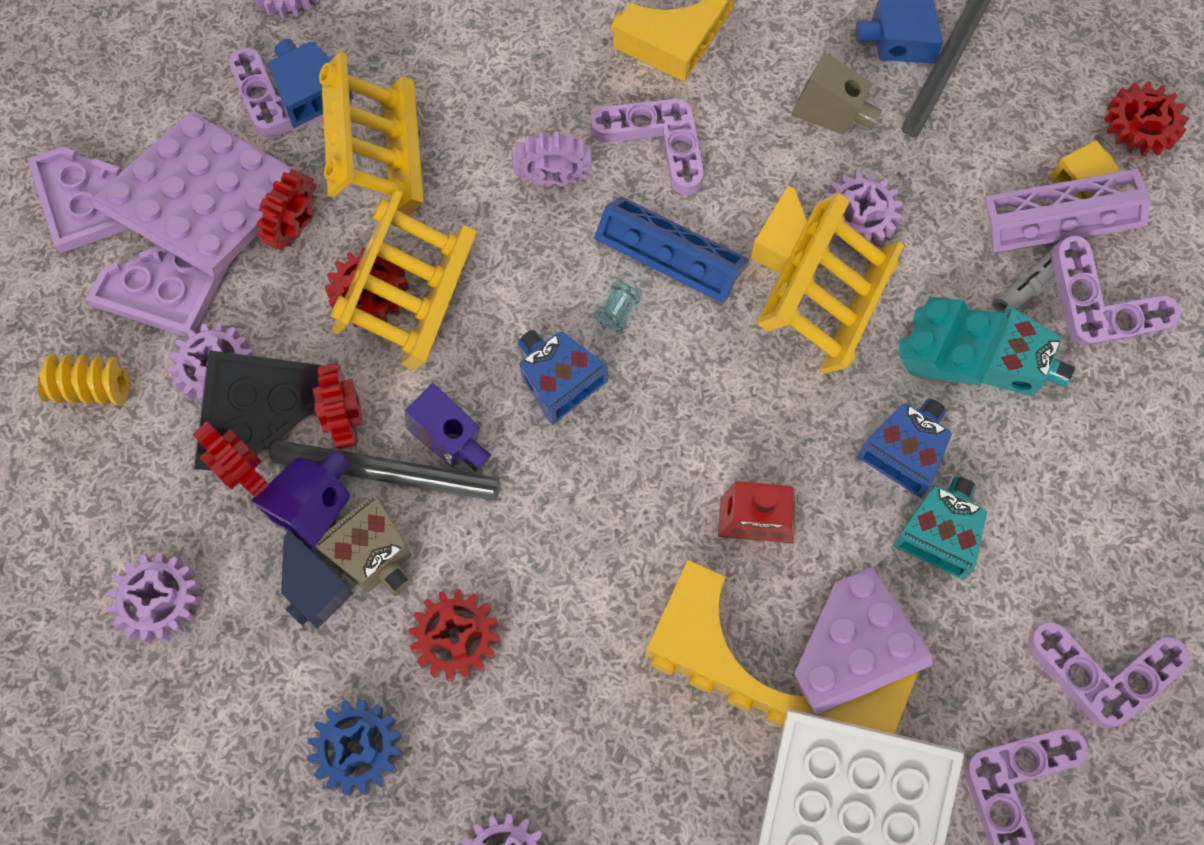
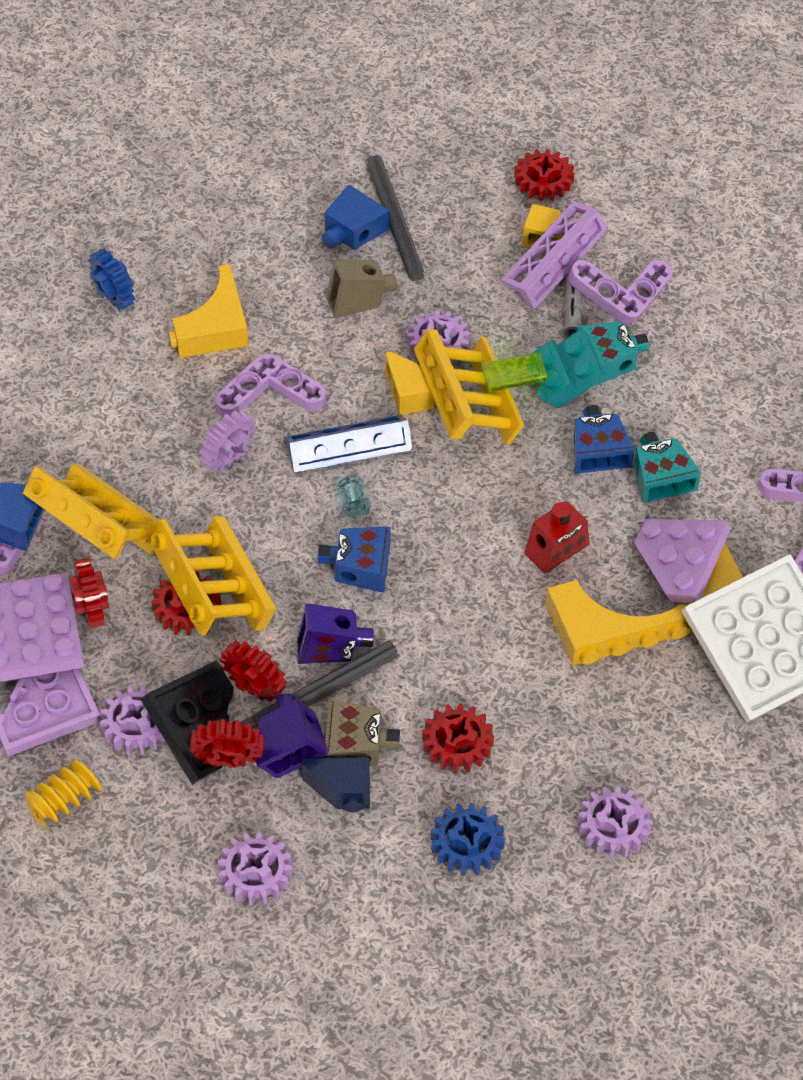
camera: 45 degrees left, 15 degrees down
none -> clear neon green tile [482,352,547,392]

